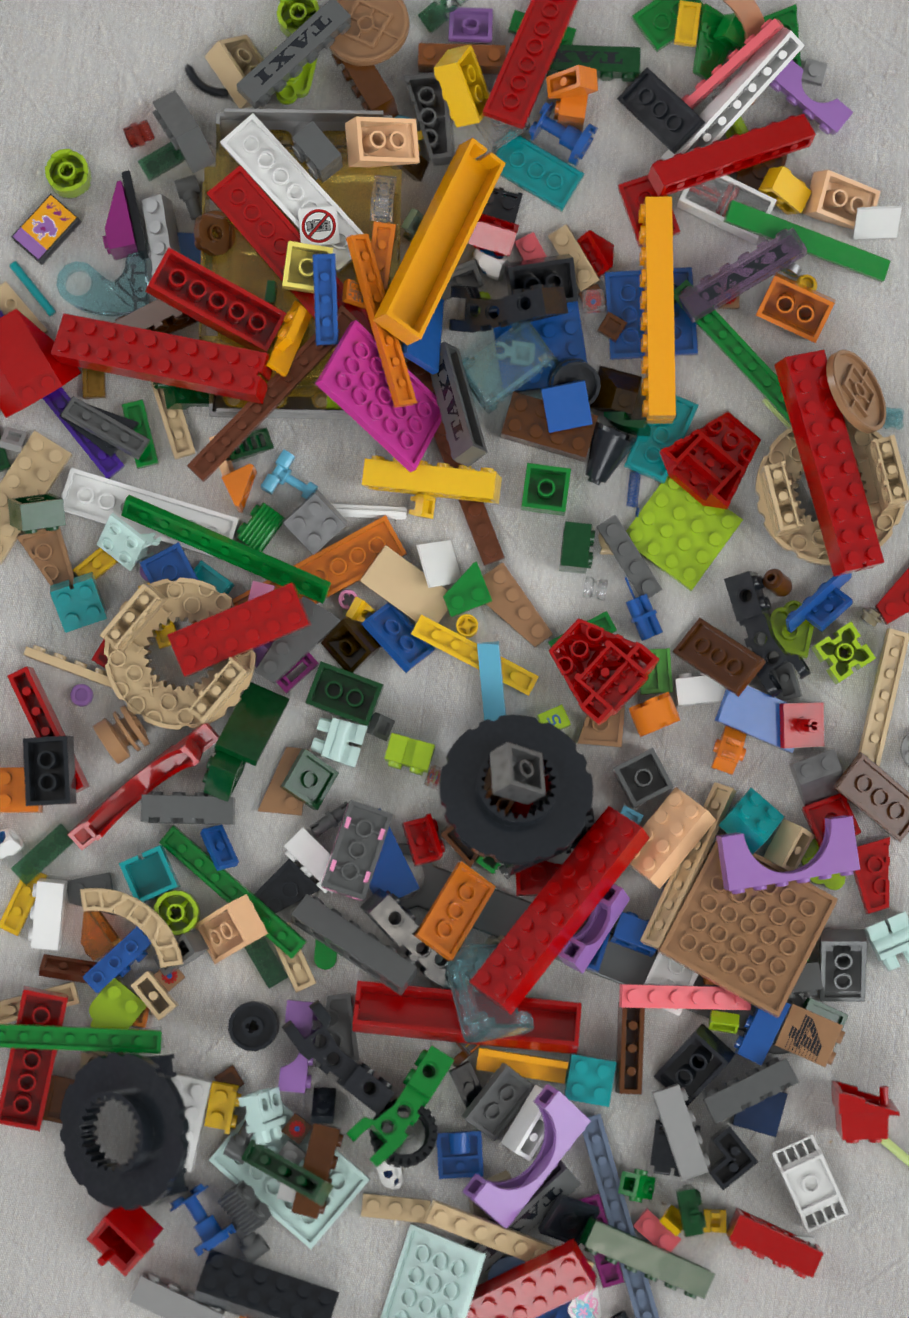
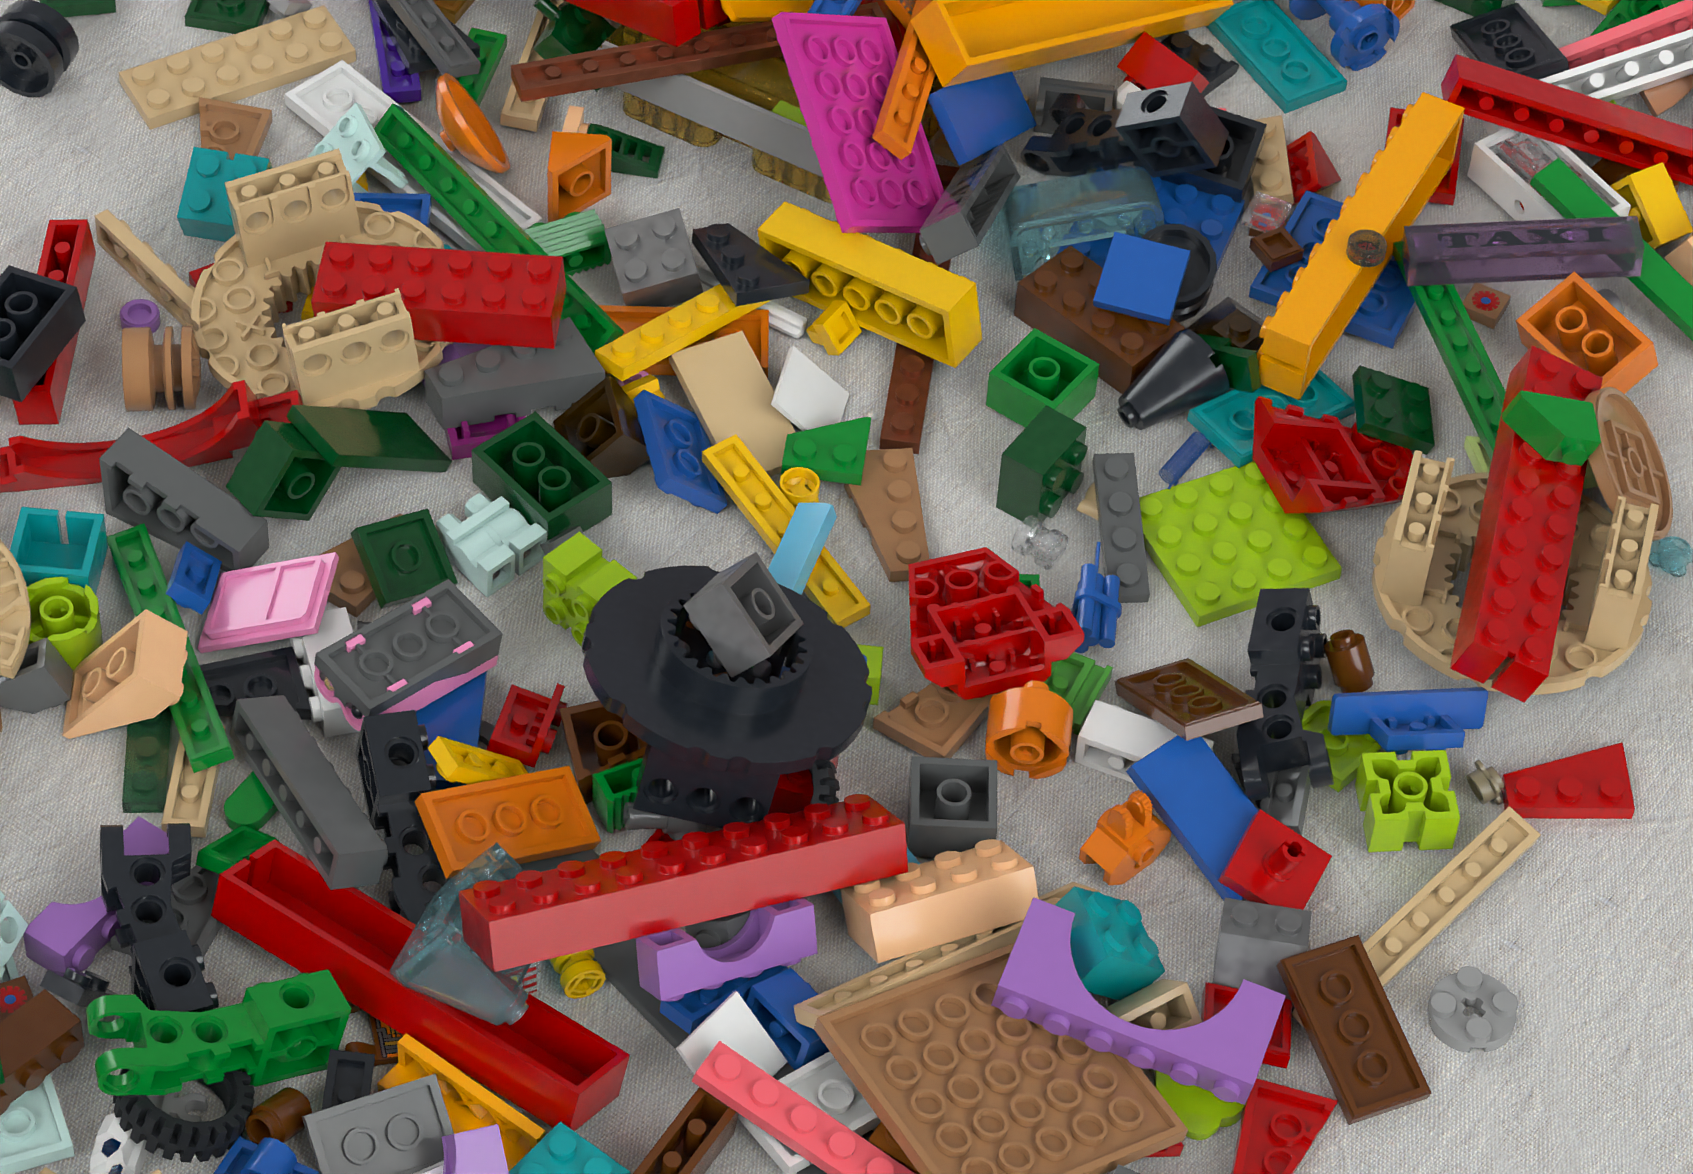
camera: 25 degrees right, 35 degrees down
brick [8,493,66,534] -> none
black wheel [228,1001,279,1052] -> none
medium azure bar [260,449,318,499] -> none
none -> green tile [195,825,279,874]
none -> bright pink piece [197,552,339,653]
none -> reddish brown brick [245,1087,312,1144]
none -> yellow plate [428,736,528,785]
none -> orange dish [436,73,510,174]
none -> yellow plate [595,284,771,381]
none -> white piece [676,991,788,1077]
none -> black wing [692,223,810,306]
none -> clear smoke tile [1346,229,1387,267]
none -> dark green plate [1352,365,1435,455]
none -> green slope [1502,390,1601,466]

